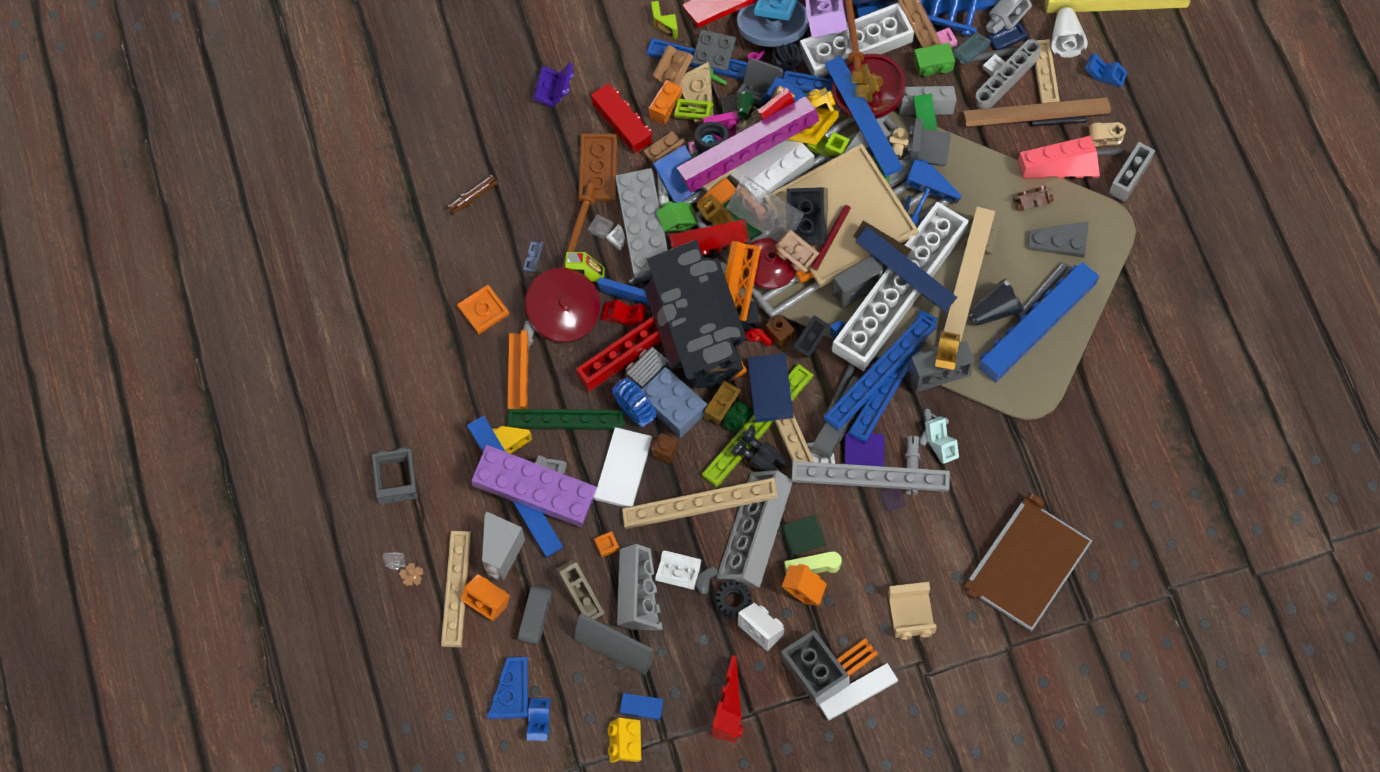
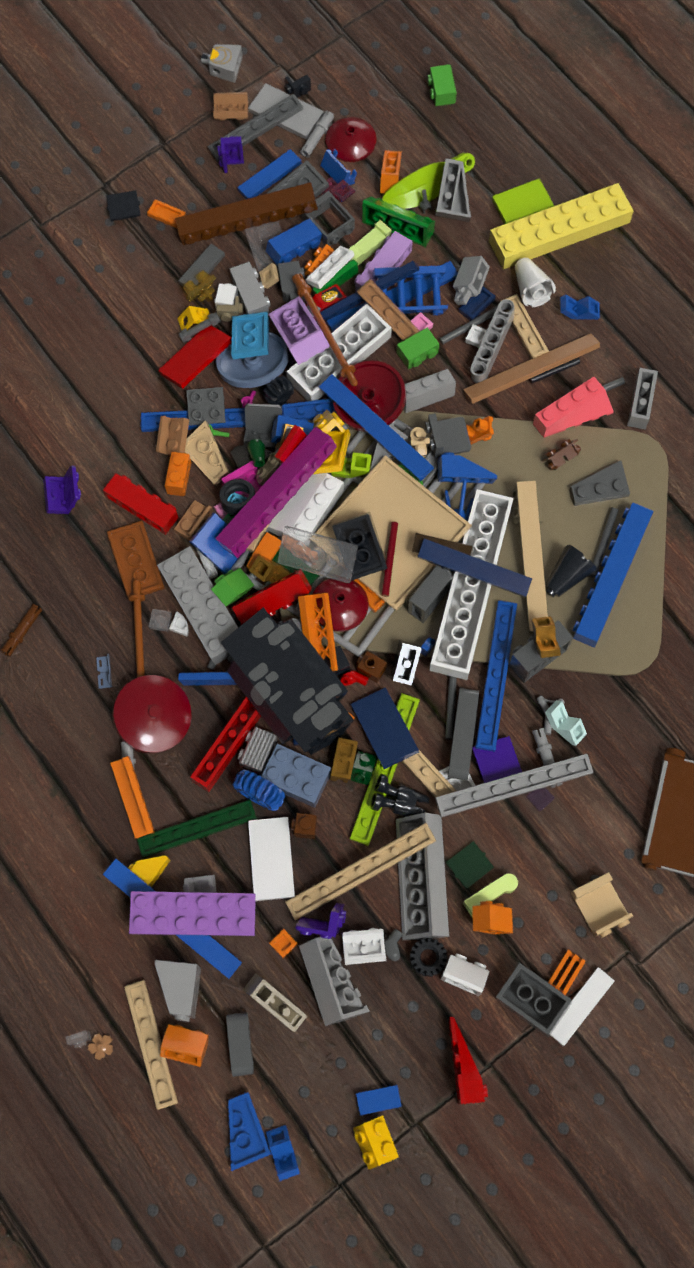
camera: 20 degrees left, 5 degrees up
dark grey window [372,448,418,504] -> none
orange tile [457,285,510,335] -> none
slope [565,252,605,282] -> none
dark grey slope [575,613,653,676] -> none
red slope [601,299,647,326] -> none
lime slope [651,1,678,39] -> none
lime tile [674,99,714,120] -> none
medium nougat bracket [775,229,819,273] -> none
blue tile [824,314,937,431] -> none
clear yellow hips [851,64,883,102] -> none
green tile [913,93,937,131] -> none
clear light blue tile [953,32,991,64] -> none
tan piece [1089,122,1126,147] -> none
none -> dark purple bracket [295,903,347,939]
none -> orange hips [466,416,494,445]

